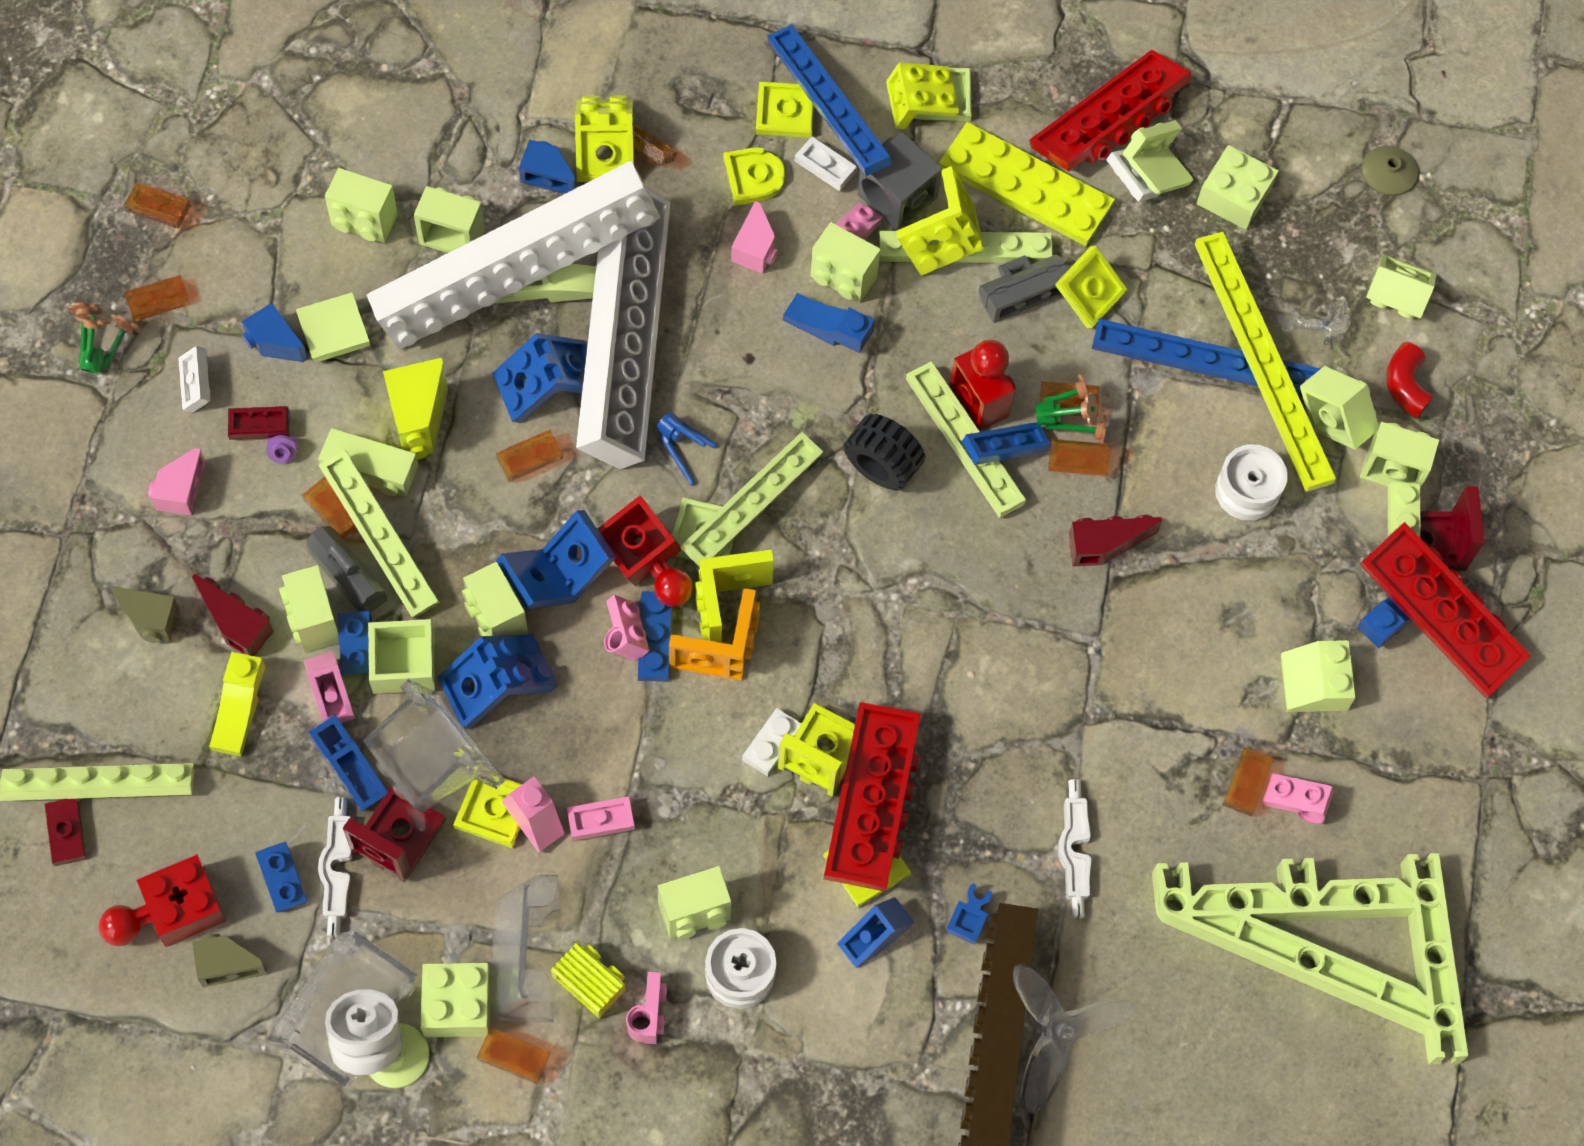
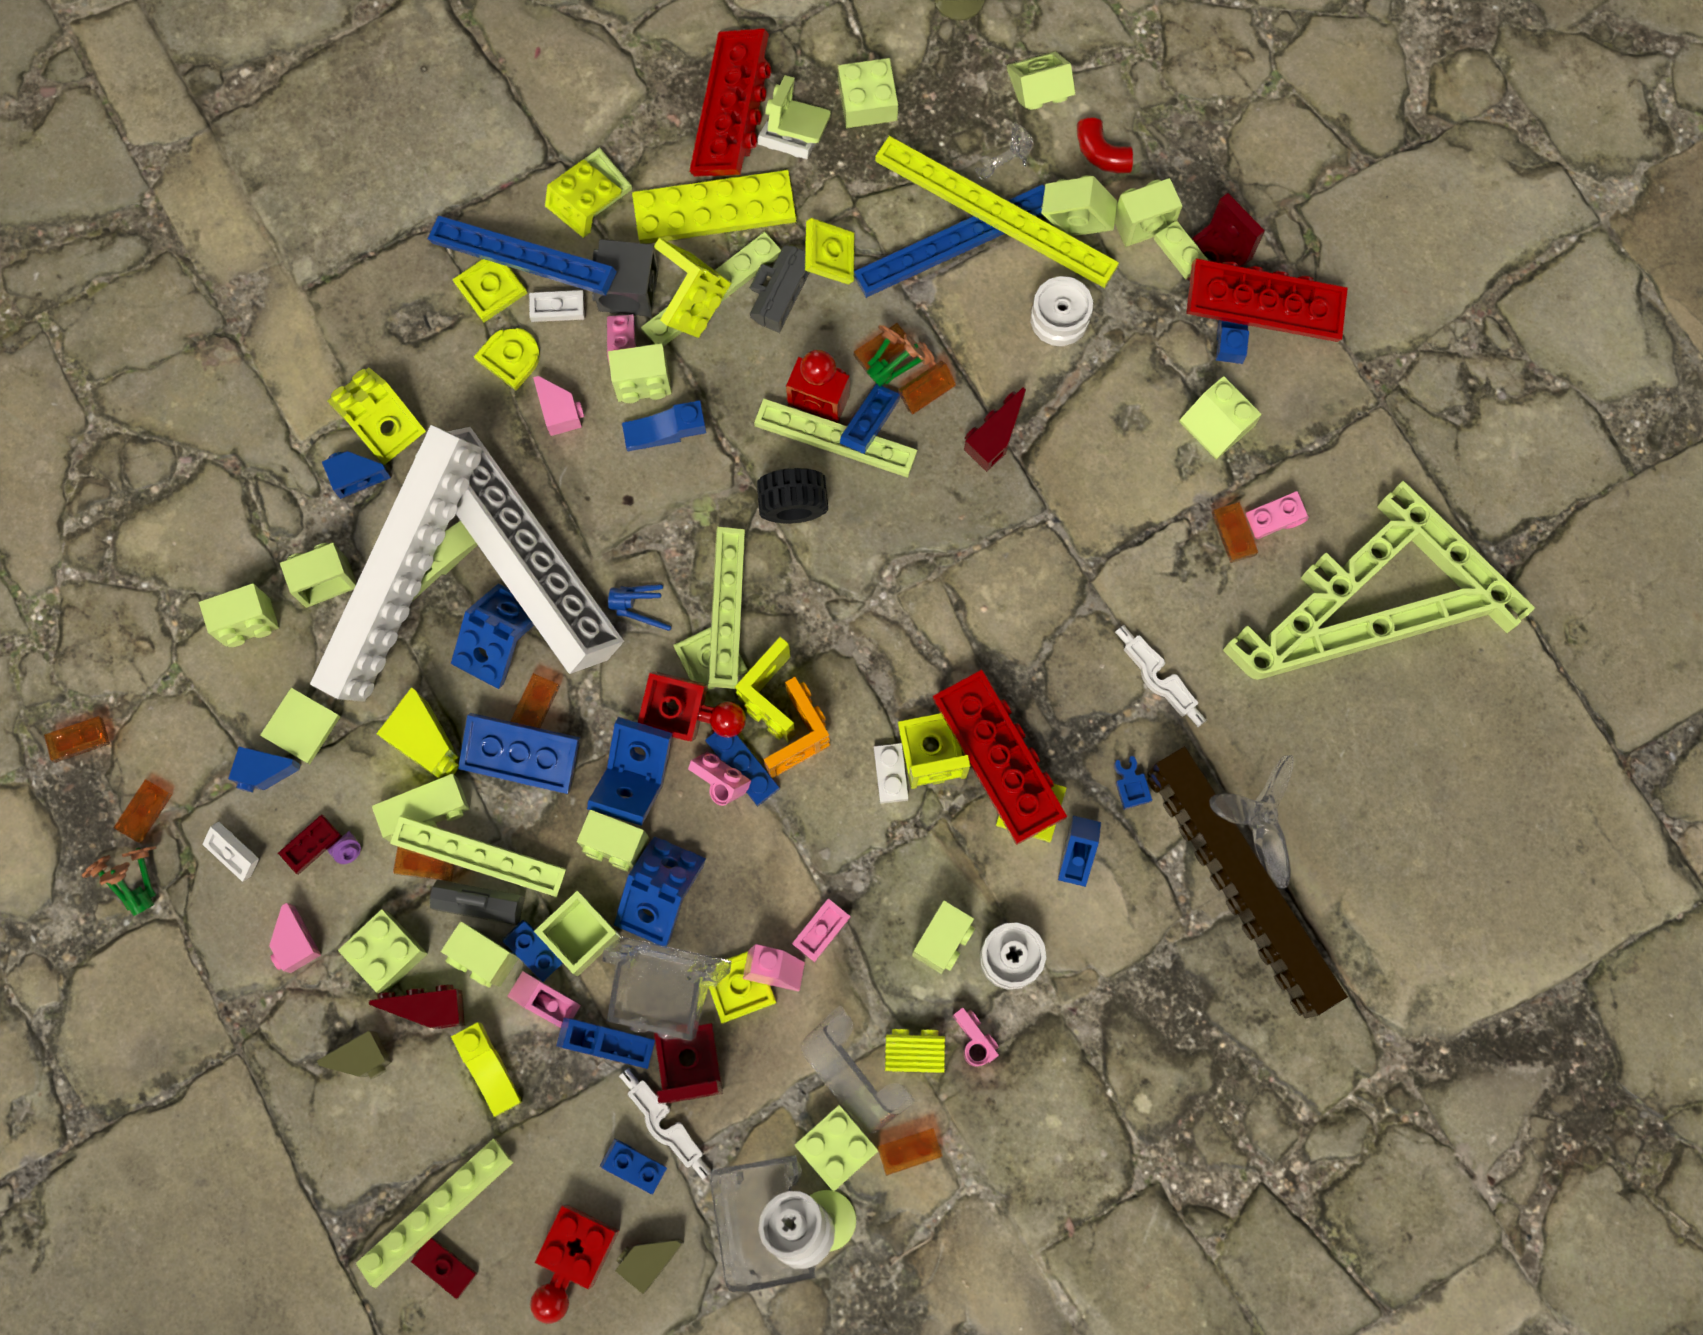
camera: 35 degrees left, 10 degrees up
clear orange plate [633,123,678,165] -> none
none -> yellowish green piece [338,909,428,993]
none -> blue plate [458,713,580,794]

